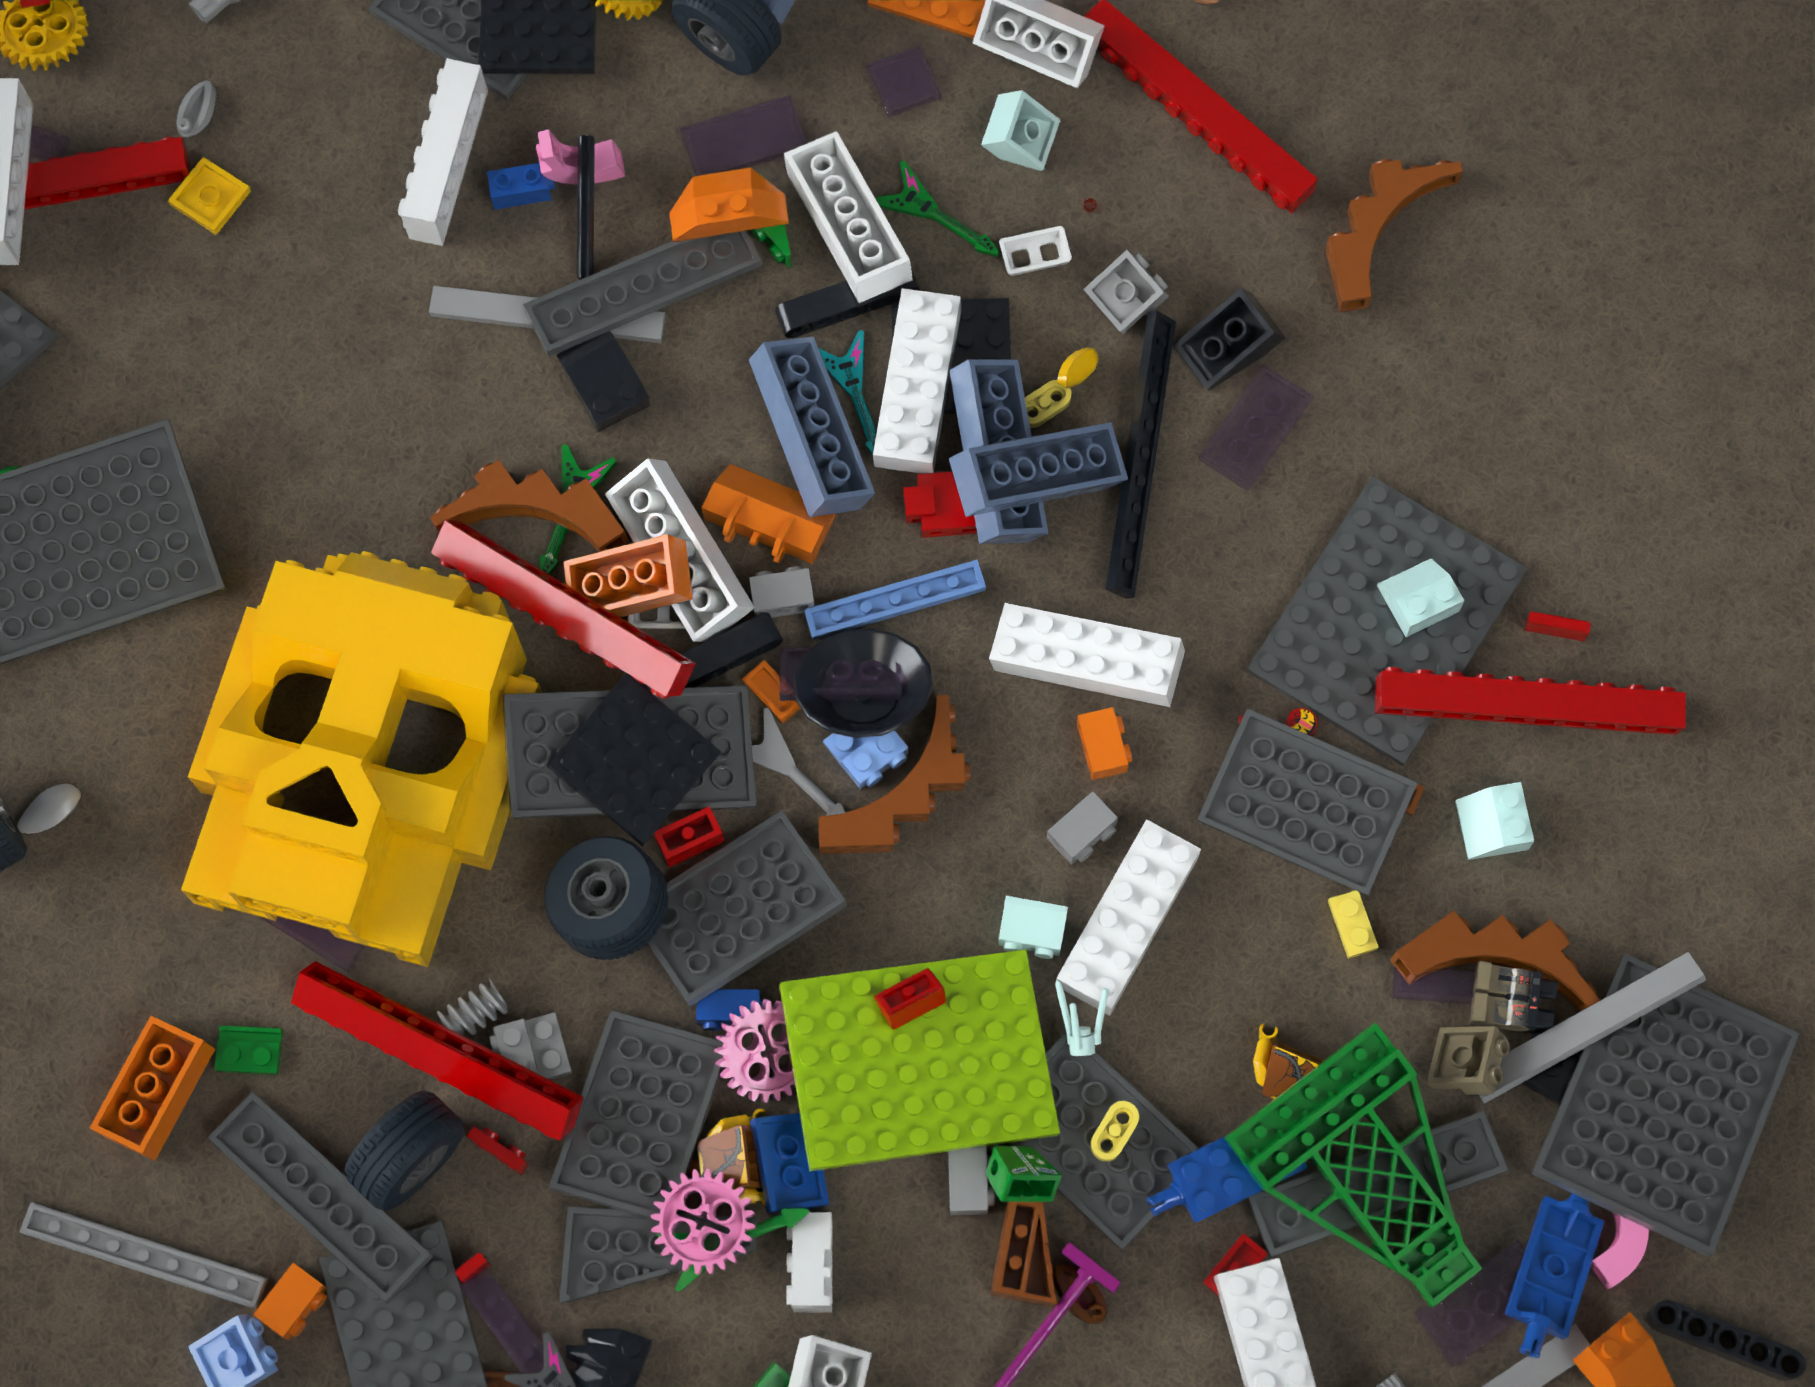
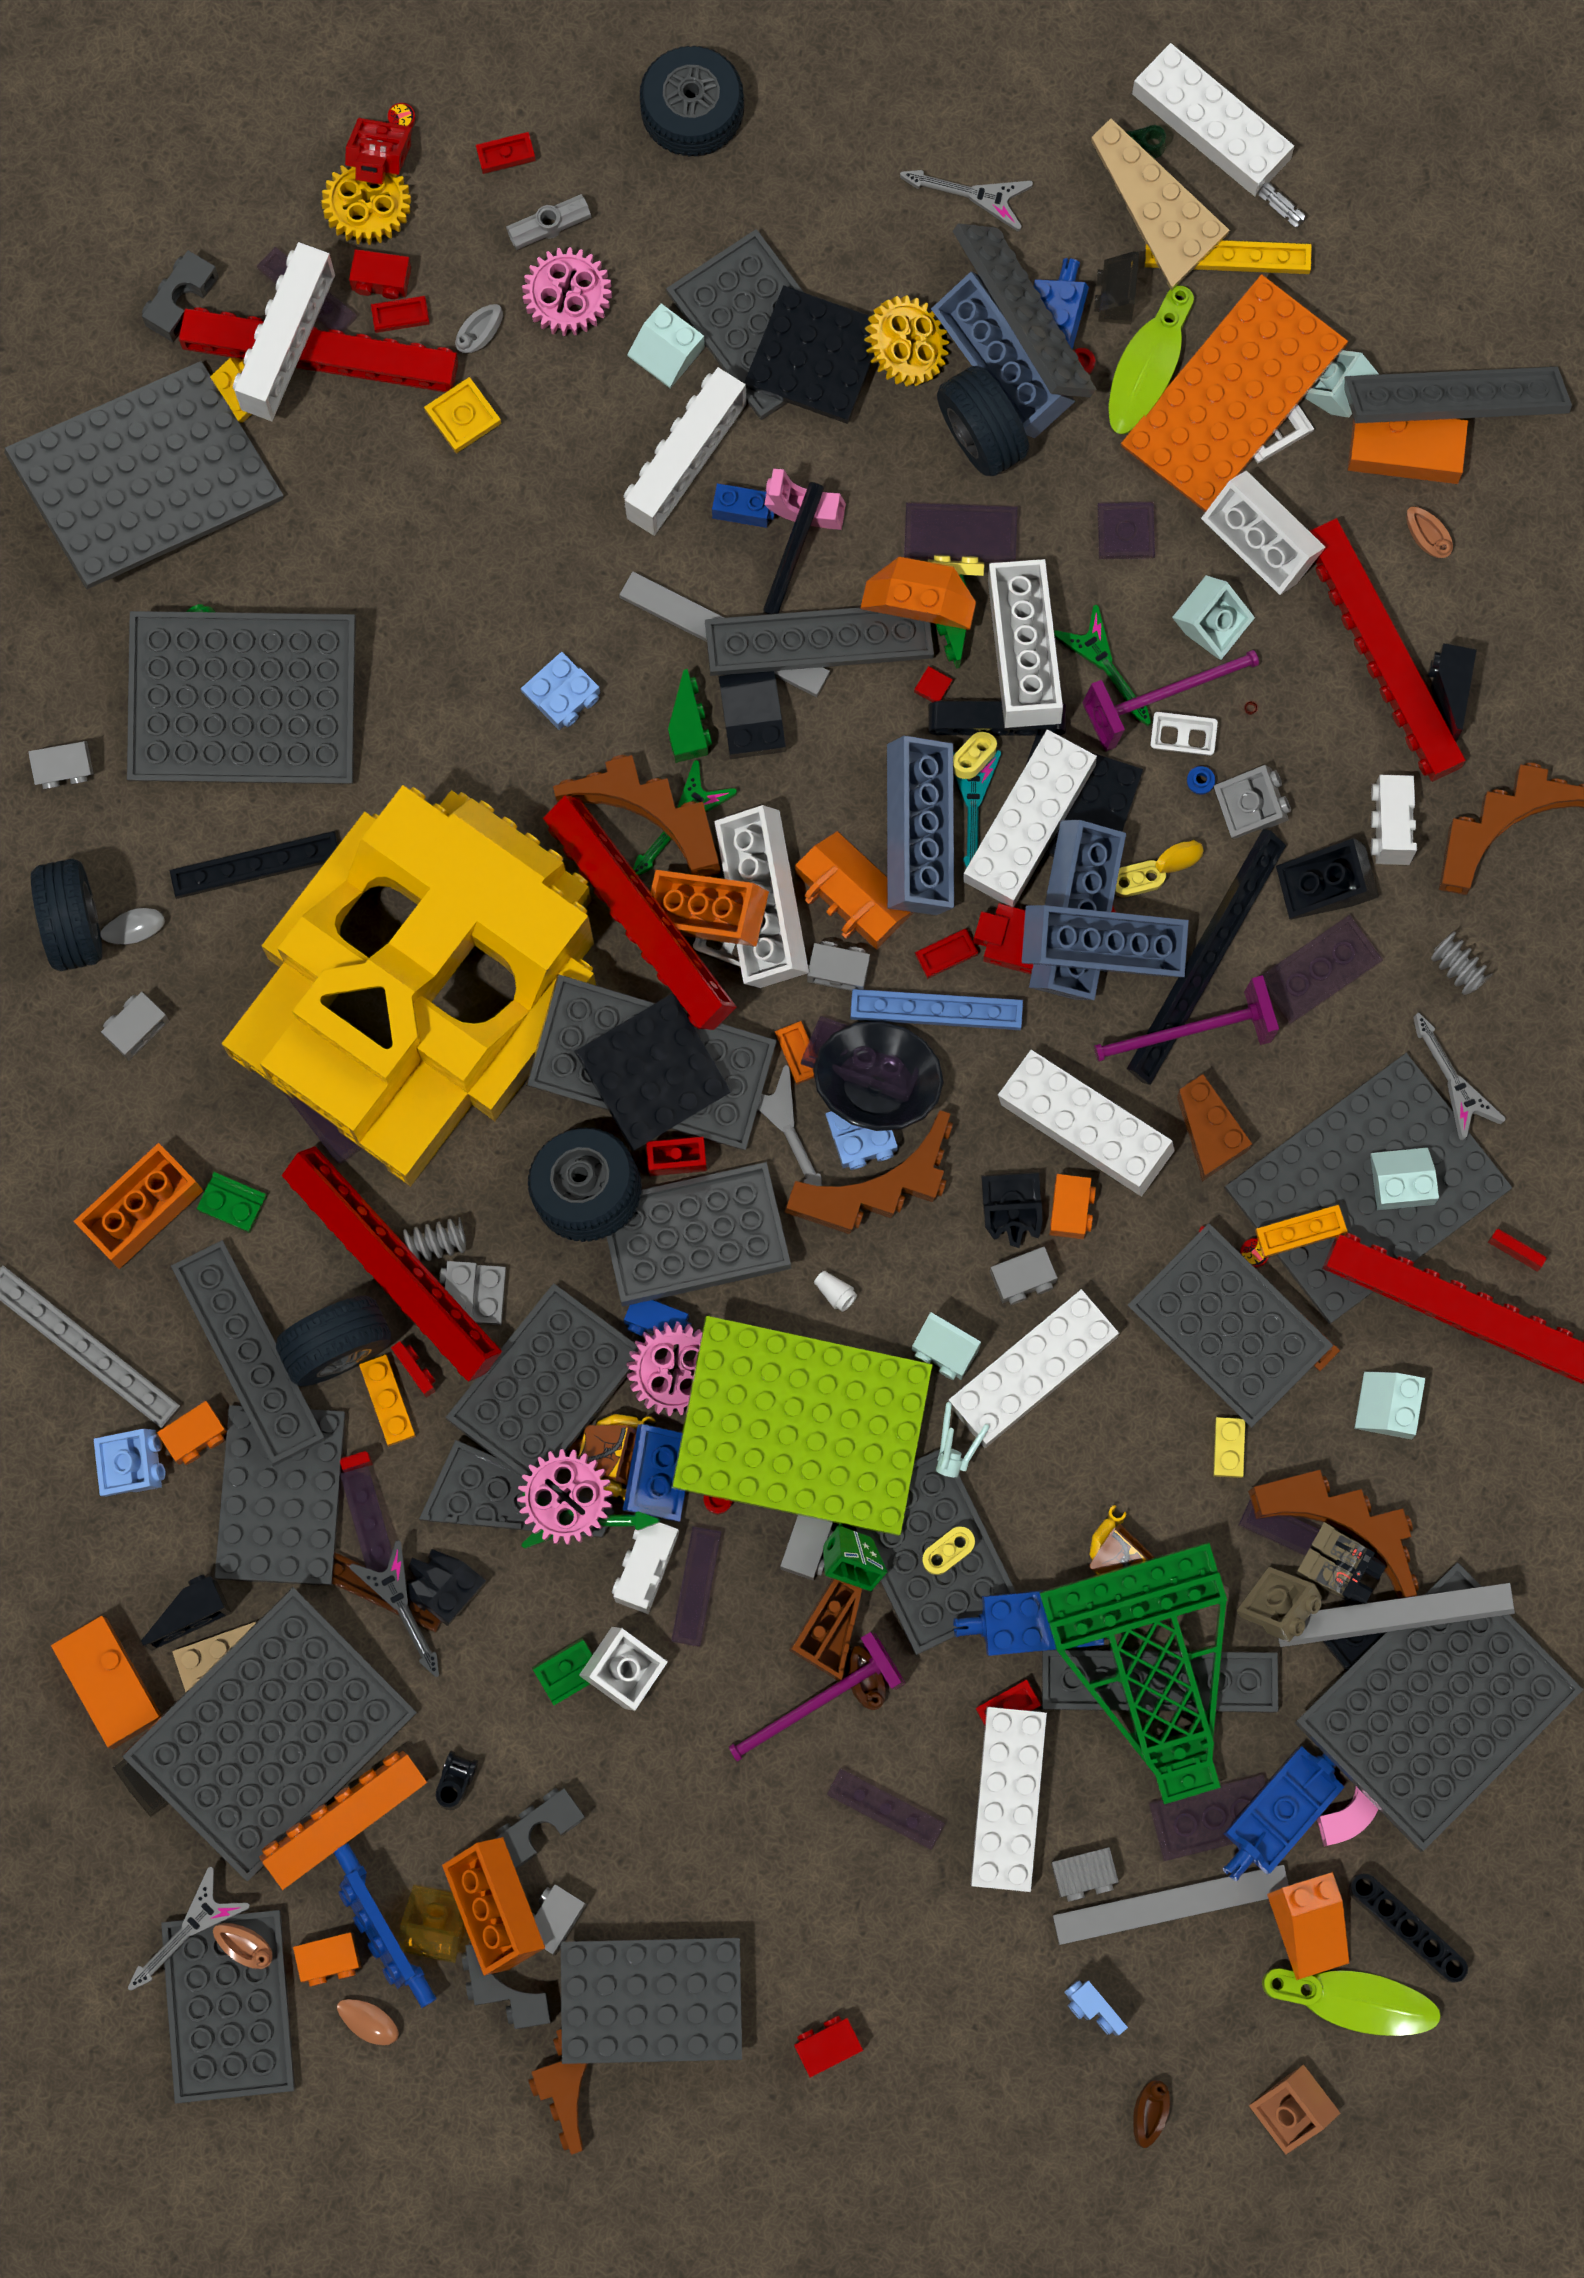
camera: 20 degrees right, 5 degrees up
black beam [641,613,783,689] -> none
red slope [874,968,946,1030] -> none
none -> light grey brick [101,992,169,1060]
none -> black tile [169,831,338,899]
none -> red brick [349,249,411,300]
none -> light orange plate [359,1355,416,1447]
none -> red tile [371,296,430,333]
none -> light blue plate [521,652,600,730]
none -> bright pink gear [522,247,612,336]
none -> light aqua slope [627,304,705,388]
none -> green slope [668,669,712,763]
none -> clear purple tile [671,1526,721,1647]
none -> red tile [703,1495,733,1514]
none -> white cone [814,1271,857,1312]
none -> red tile [914,666,953,702]
none -> red tile [915,928,978,979]
none -> light yellow plate [928,555,984,576]
none -> light yellow plate [953,732,997,779]
none -> black plate [981,1172,1043,1248]
none -> magenta tile [1082,650,1259,752]
none -> magenta tile [1094,975,1279,1062]
none -> dark orange wedge [1177,1074,1252,1182]
none -> blue plate [1187,766,1215,795]
none -> light orange plate [1255,1205,1348,1258]
none -> white wedge [1371,775,1417,865]
none -> light grey piece [1414,1013,1505,1140]
none -> black slope [1428,643,1477,742]
none -> light grey piece [1431,931,1493,995]

